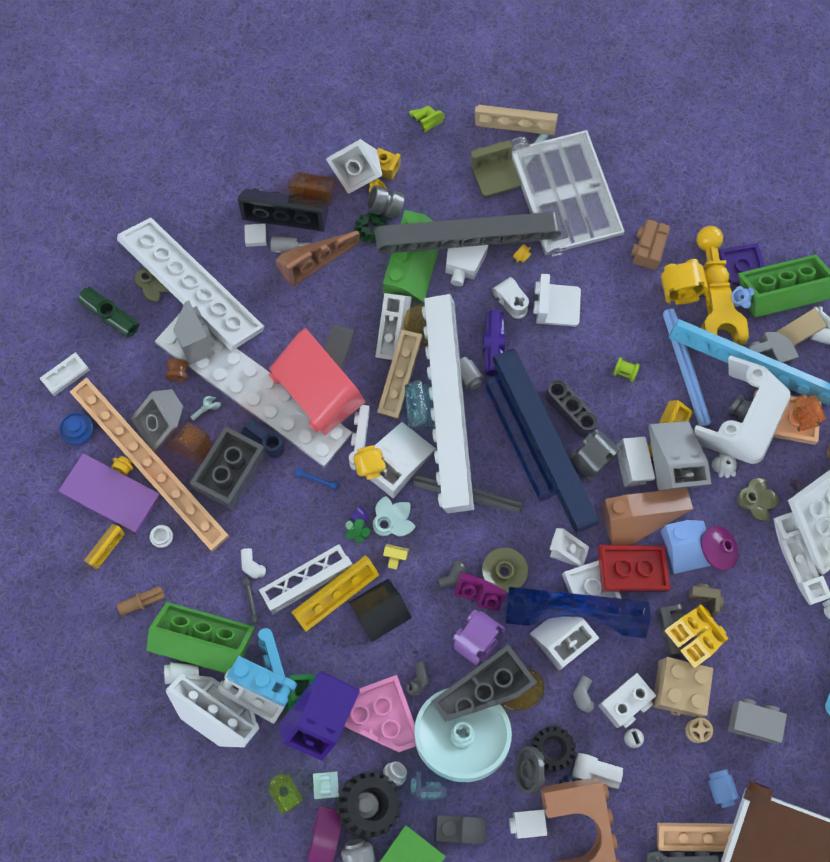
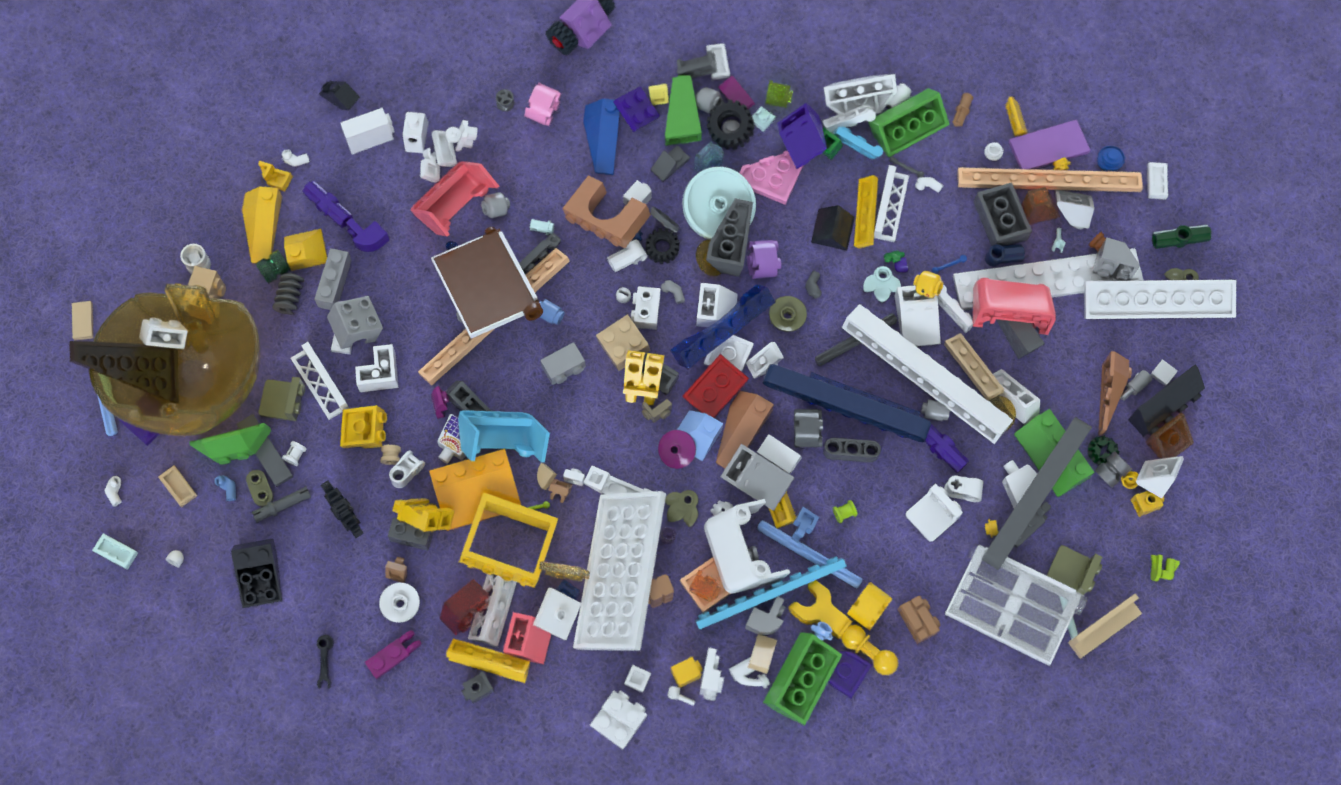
camera: 135 degrees right, 0 degrees up
medium azure plate [226,656,297,707] -> none
light yellow tile [383,544,409,570] -> none
white plate [383,761,407,786] -> none
clear light blue bracket [405,381,435,429] -> none
dark grey arm [406,661,429,696] -> none
magenta slope [454,573,506,611] -> none
tan wheel [685,717,713,743] -> none
none -> medium blue plate [791,507,819,543]

